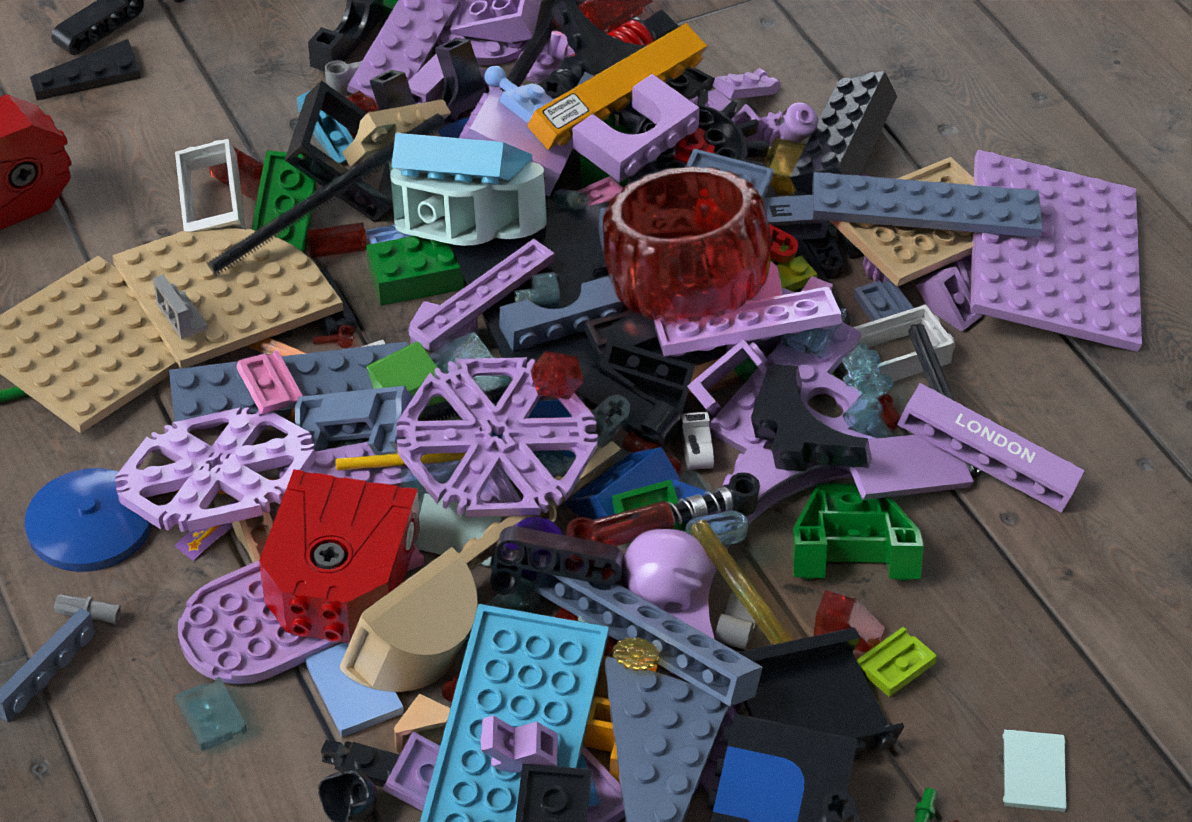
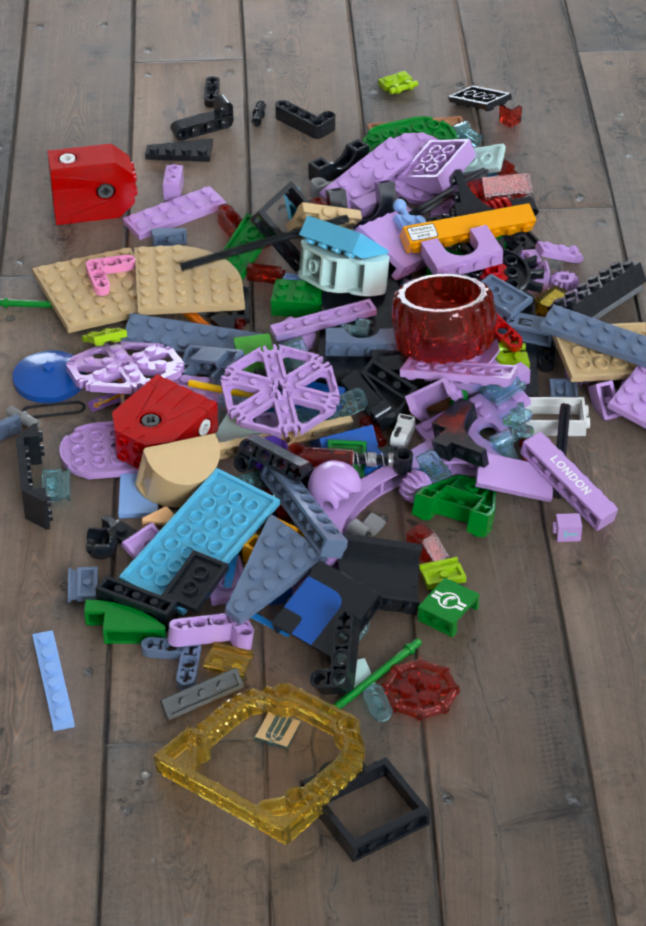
camera: 25 degrees right, 5 degrees down
light grey bracket [153,274,208,340] -> none
white window [175,139,246,232] -> none
bright pink plate [236,350,303,414] -> none
lavender brick [481,715,558,773] -> none
clear red brick [530,351,584,400] -> none
clear yellow piece [613,637,659,671] -> none
clear light blue plate [686,511,748,550] -> none
clear yellow axle [690,519,793,645] -> none
lavender head [778,102,818,142] -> none
light aqua piece [1002,729,1067,812] -> none
none -> black slope [16,423,53,530]
none -> black piece [21,401,86,418]
none -> lime plate [82,328,127,346]
none -> bright pink beam [86,255,135,296]
none -> lavender plate [123,186,227,240]
none -> sand blue slope [151,228,187,247]
none -> lavender brick [163,164,184,201]
none -> black slope [210,311,236,329]
none -> lavender gear [399,470,432,503]
none -> clear light blue slope [416,448,452,484]
none -> green panel [418,578,479,638]
none -> lavender brick [552,513,582,542]

